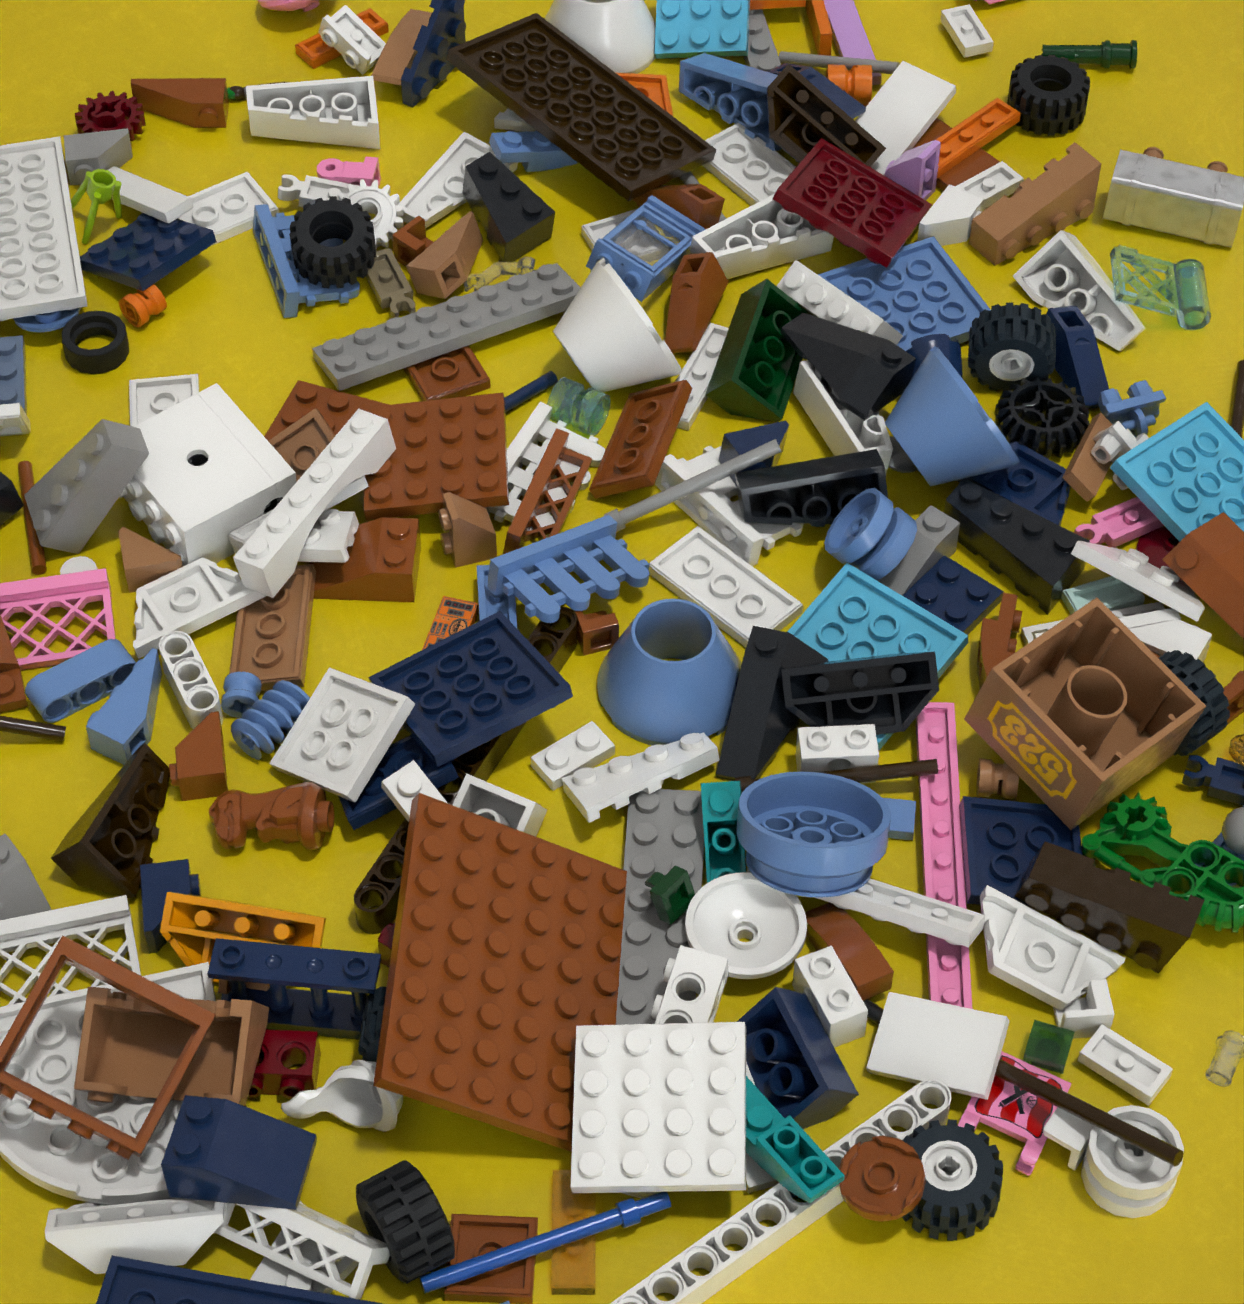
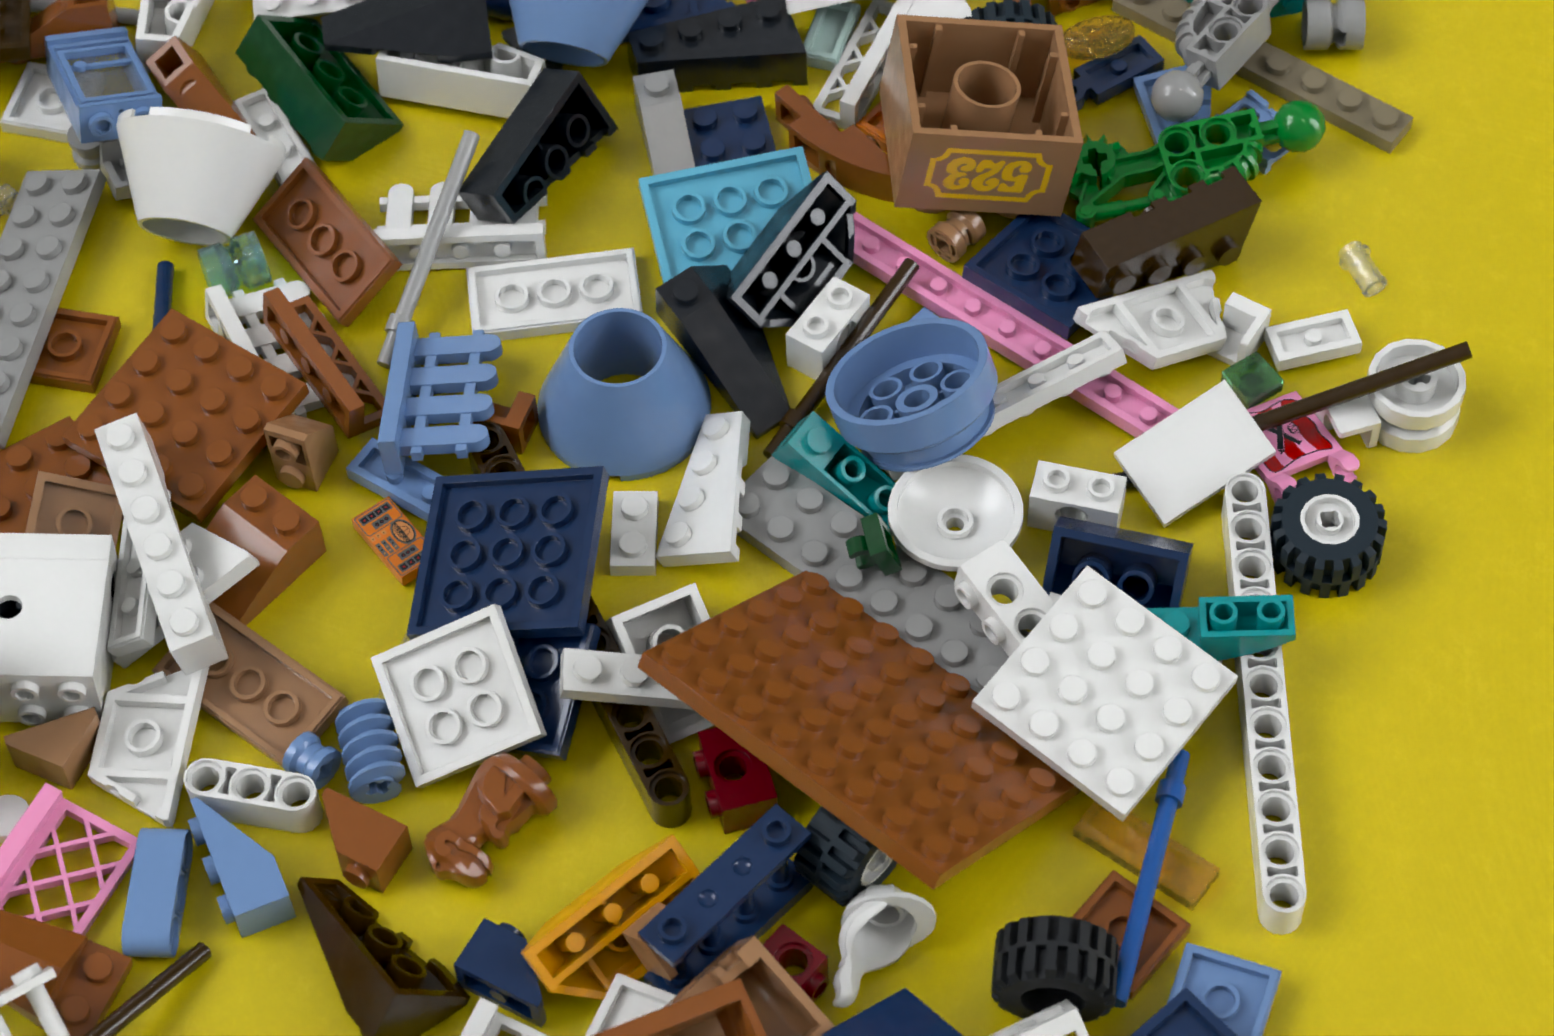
camera: 50 degrees left, 5 degrees up
dark blue slope [718,421,789,486] -> none
dark orange slope [805,902,894,1001] -> none
medium blue wheel [824,488,917,581] -> none
dark orange tile [839,1135,926,1222] -> none

